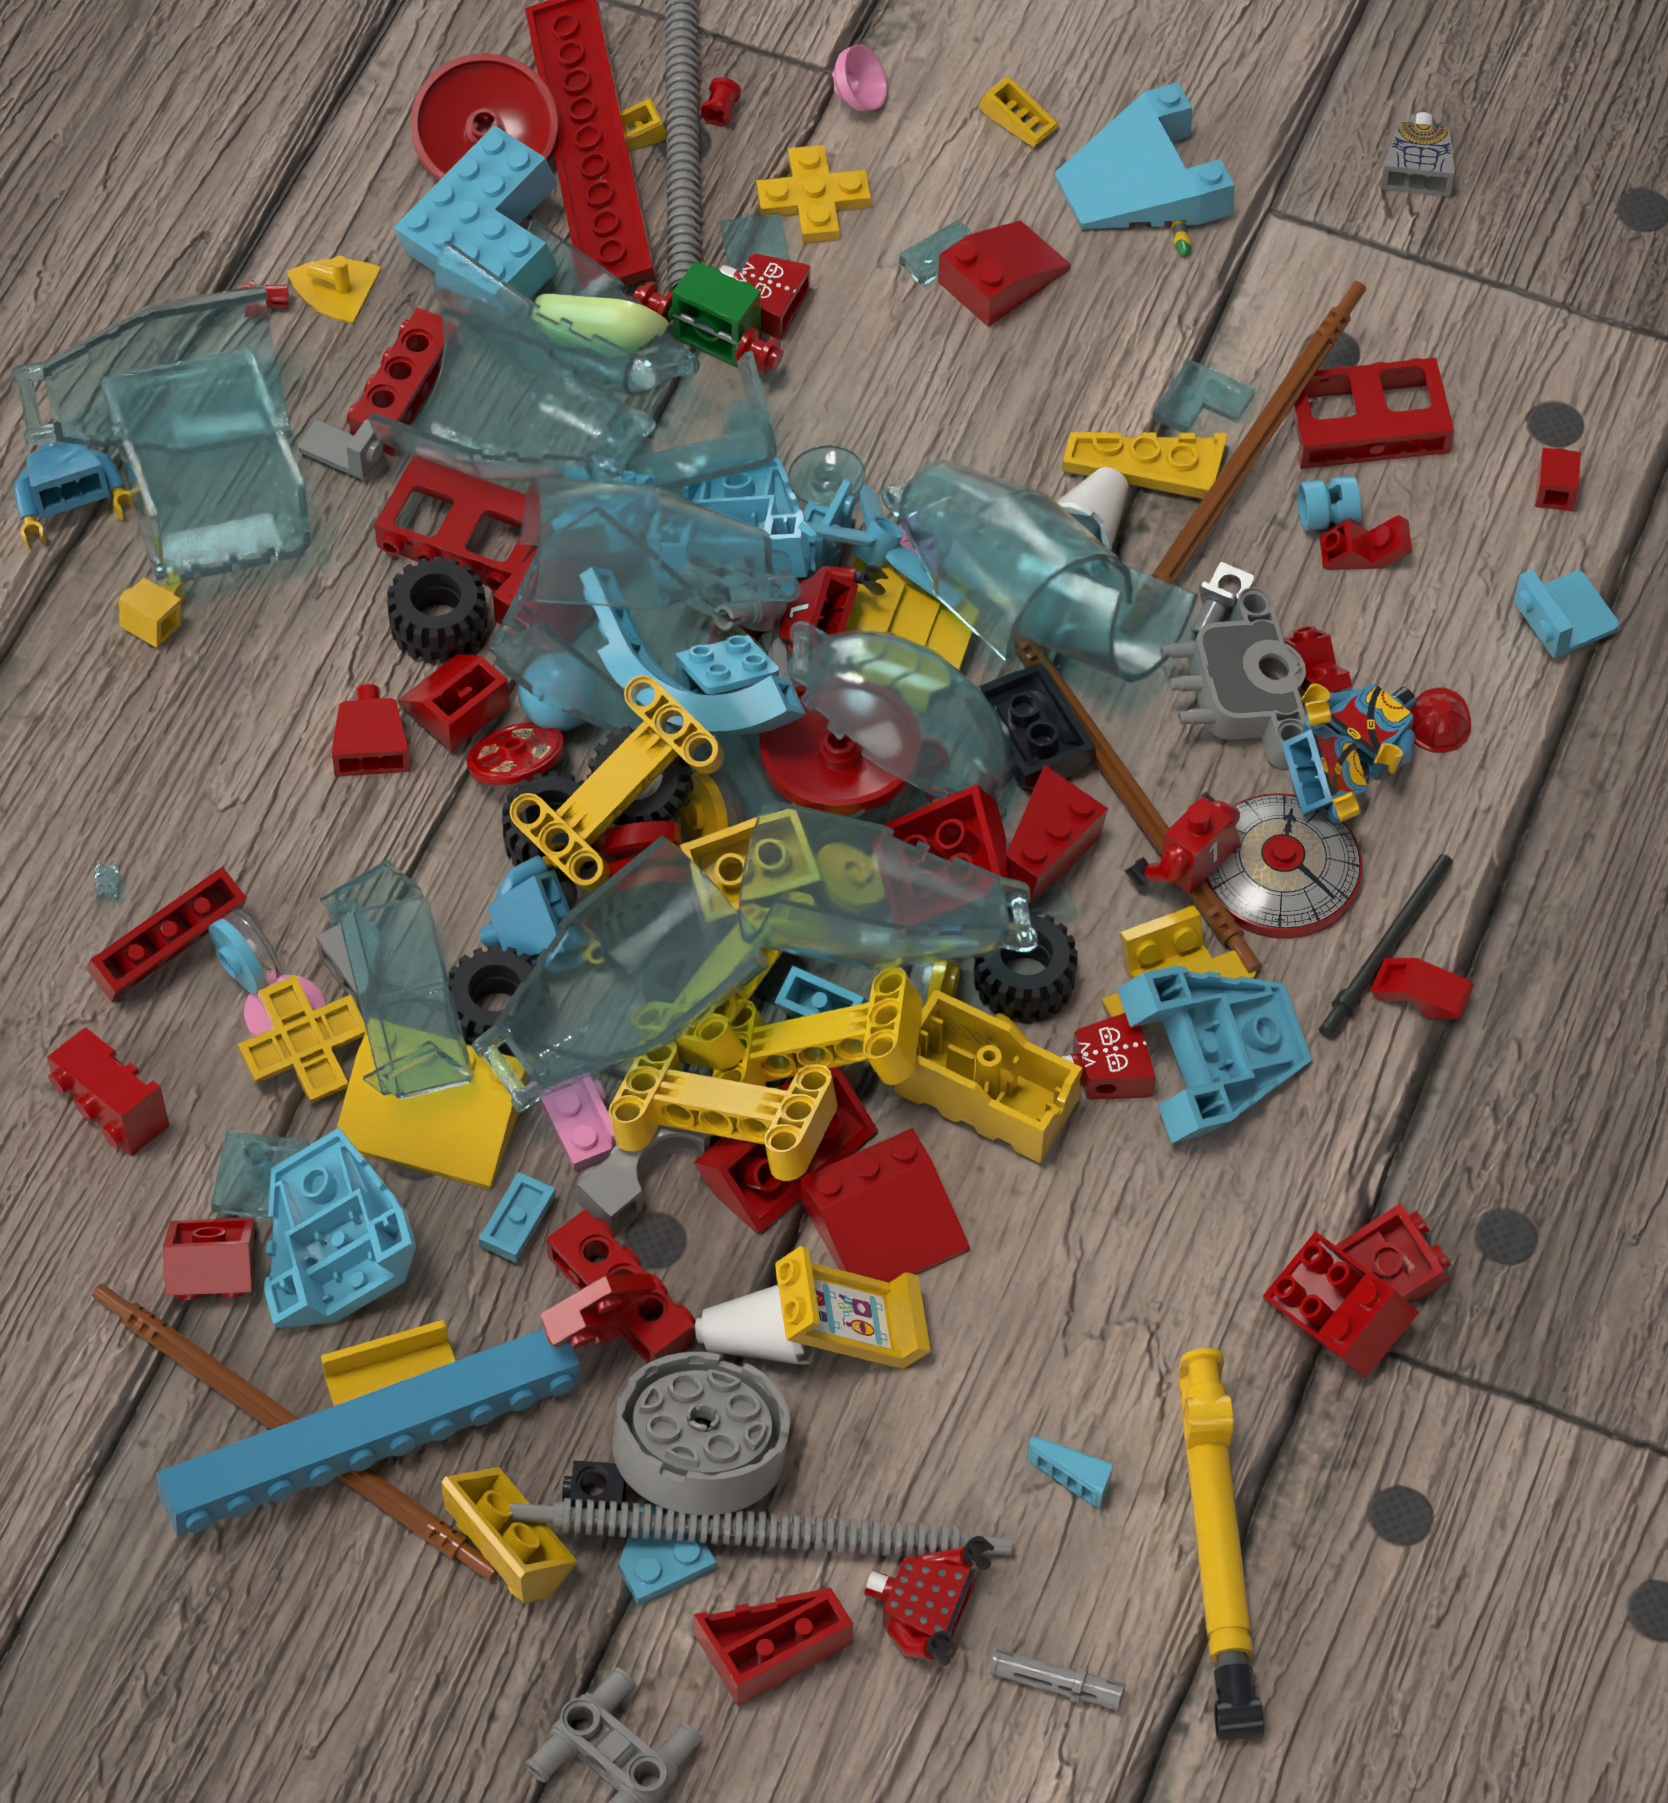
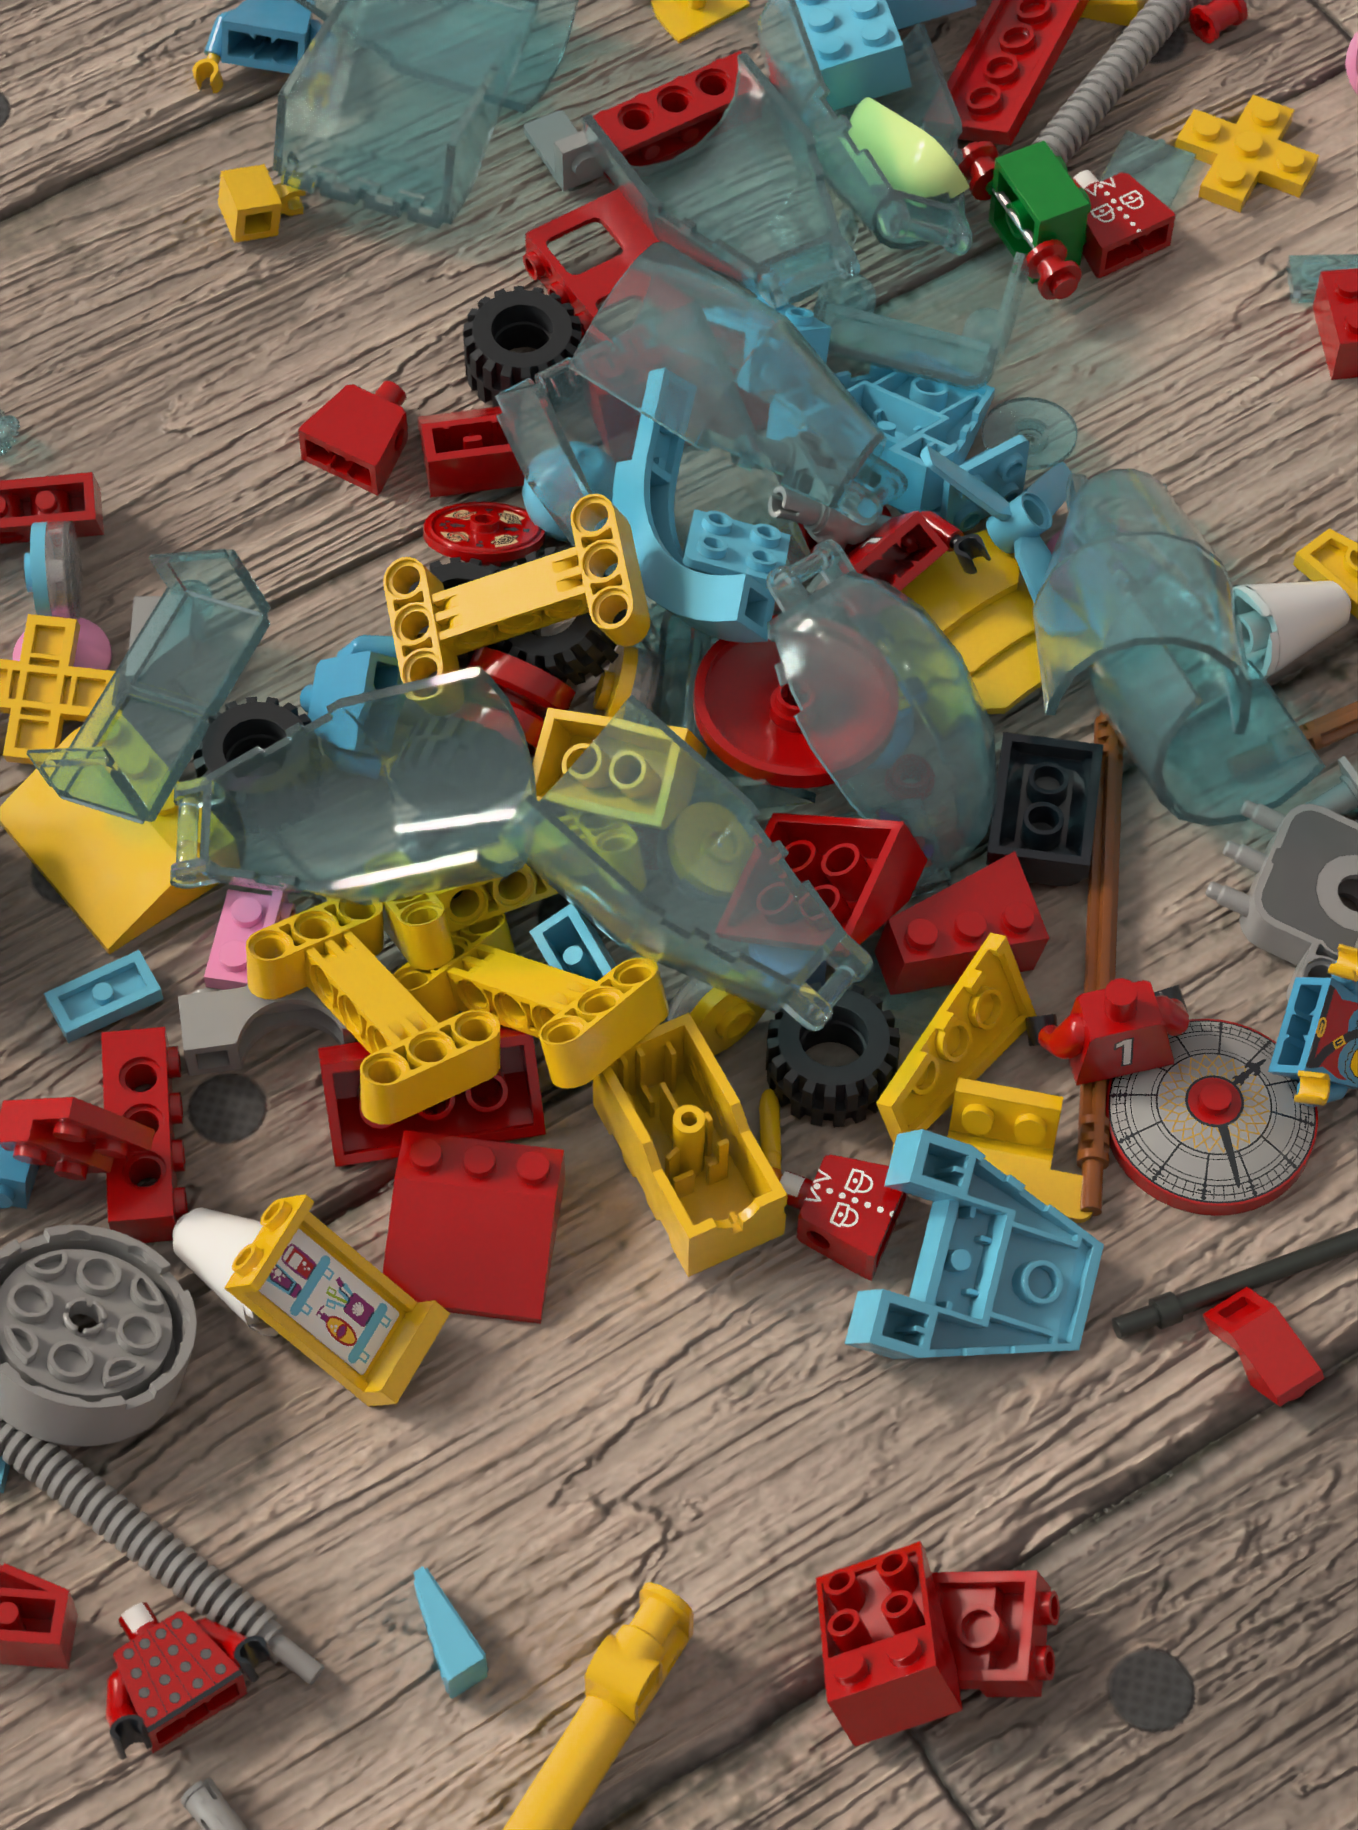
camera: 35 degrees right, 0 degrees up
none -> yellow wing [876,933,1037,1144]

